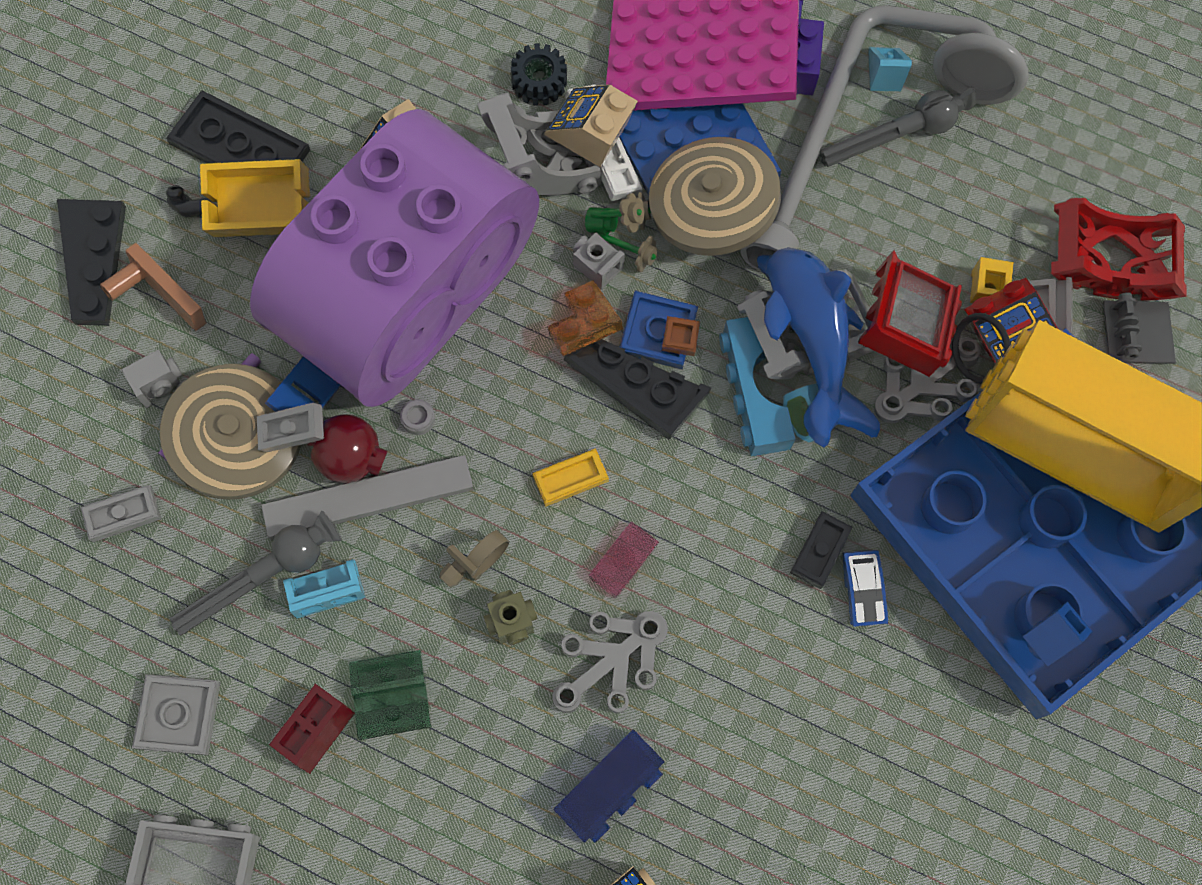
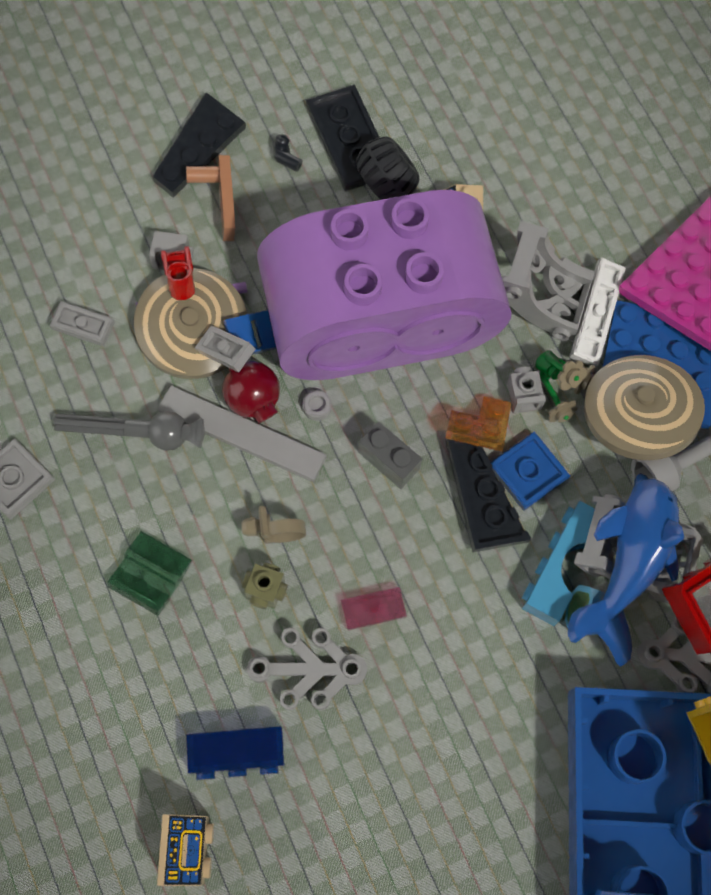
camera: 40 degrees right, 0 degrees up
yellow piece [200,159,310,237] -> none
dark red hinge [269,683,355,774] -> none
medium azure hinge [283,559,366,619] -> none
black bush [510,43,567,106] -> none
yellow tile [532,448,609,507] -> none
tan slope [544,85,638,167] -> none
dark orange tile [661,316,700,356] -> none
black plate [790,511,853,589] -> none
slope [842,549,888,627] -> none
none -> red piece [161,246,195,300]
none -> black wheel [356,136,420,200]
none -> dark grey brick [358,421,423,489]

